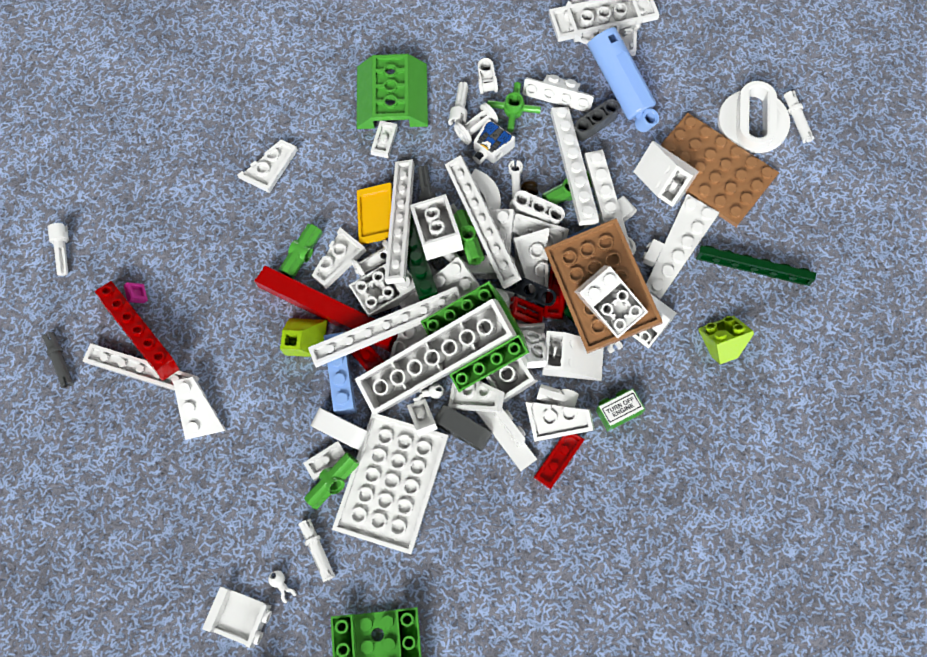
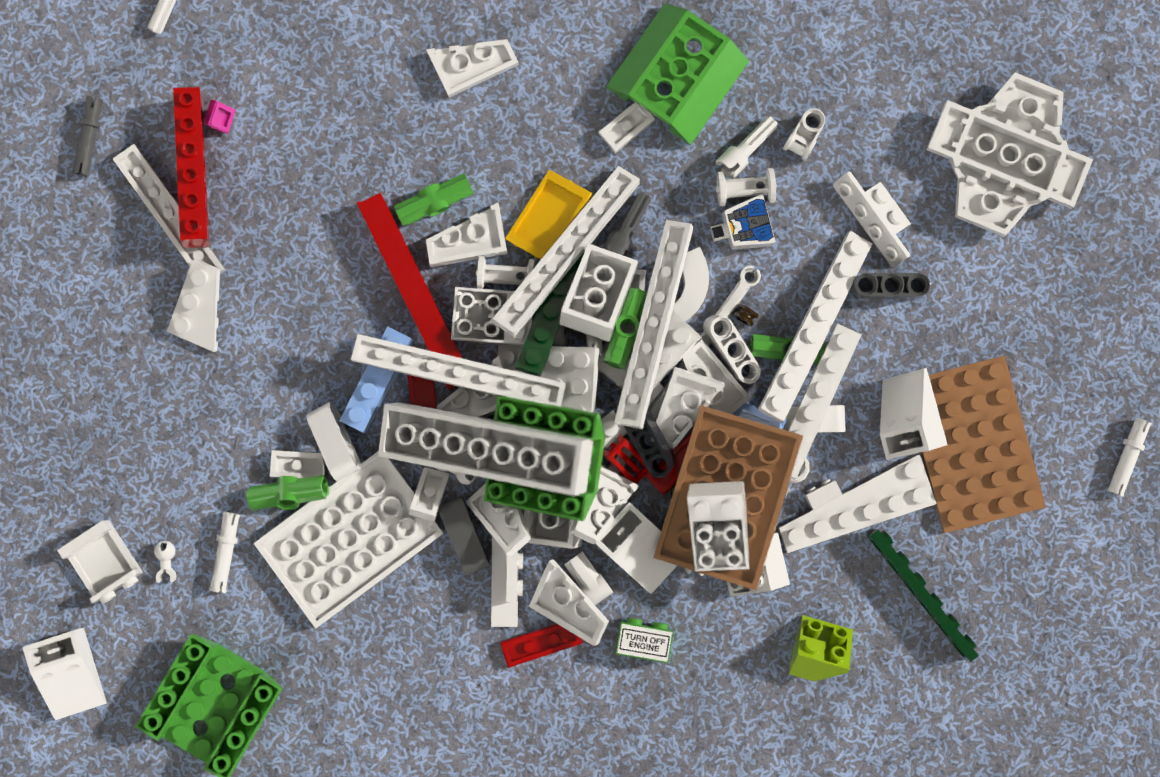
camera: 30 degrees right, 15 degrees up
lime slope [280,318,328,357] -> none
bright green bar [487,82,541,132] -> none
light blue piece [587,27,659,132] -> none
white piece [717,81,790,153] -> none

